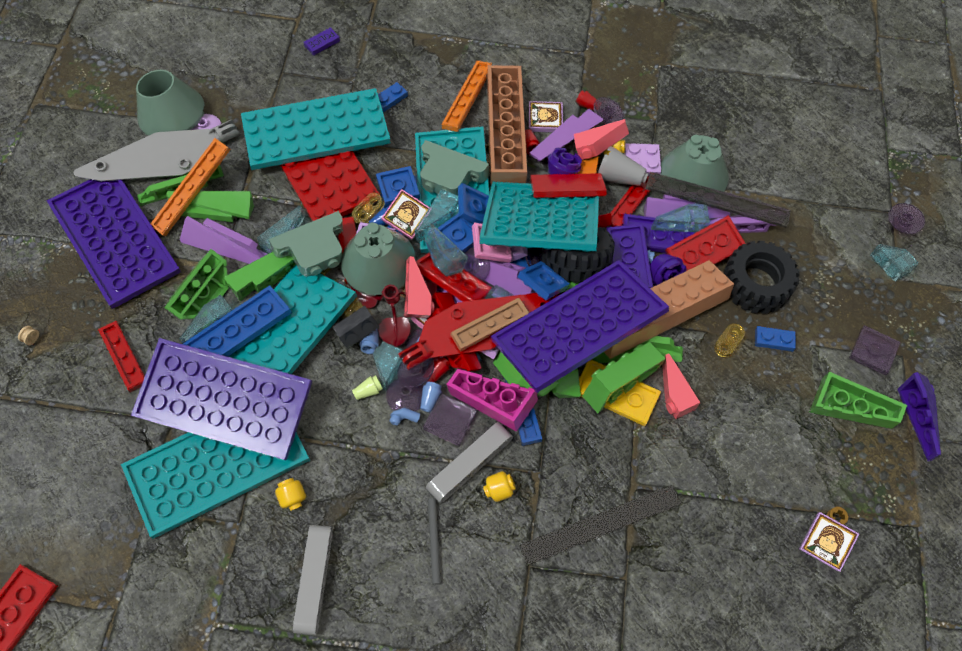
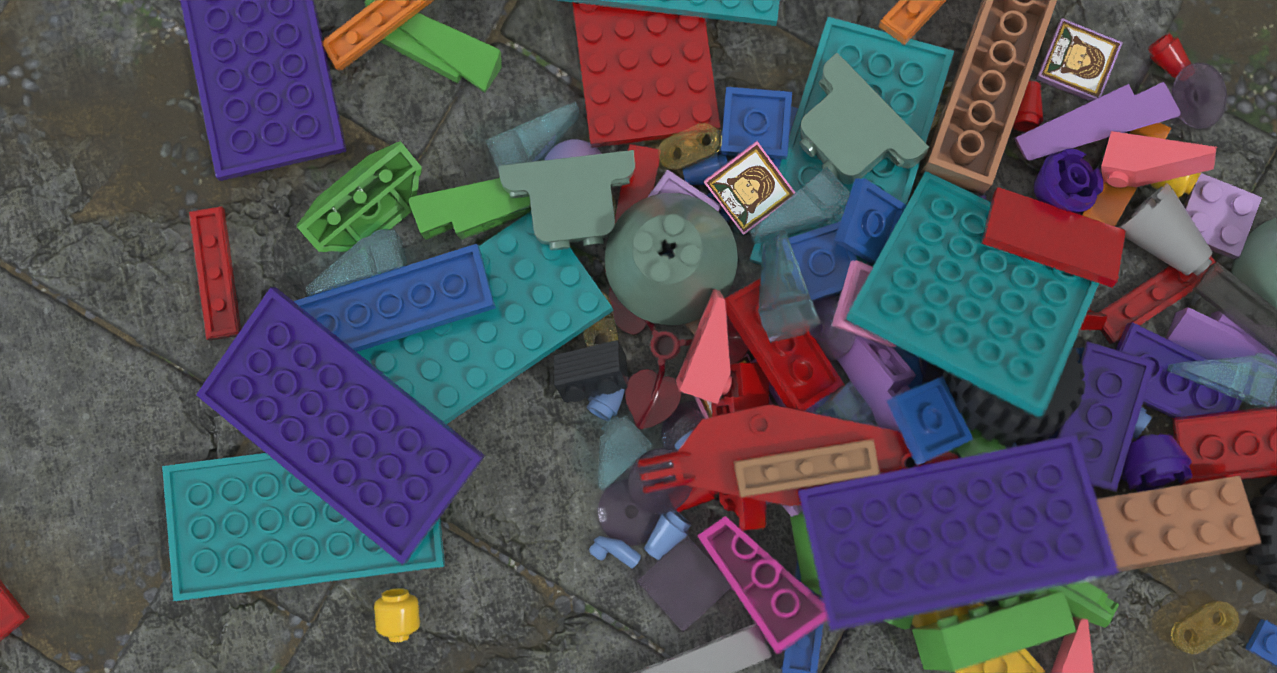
camera: 30 degrees right, 20 degrees up
tan bush [18,326,39,346] -> none
medium lavender wedge [180,216,267,264] -> none
yellowish green cone [352,375,383,400] -> none

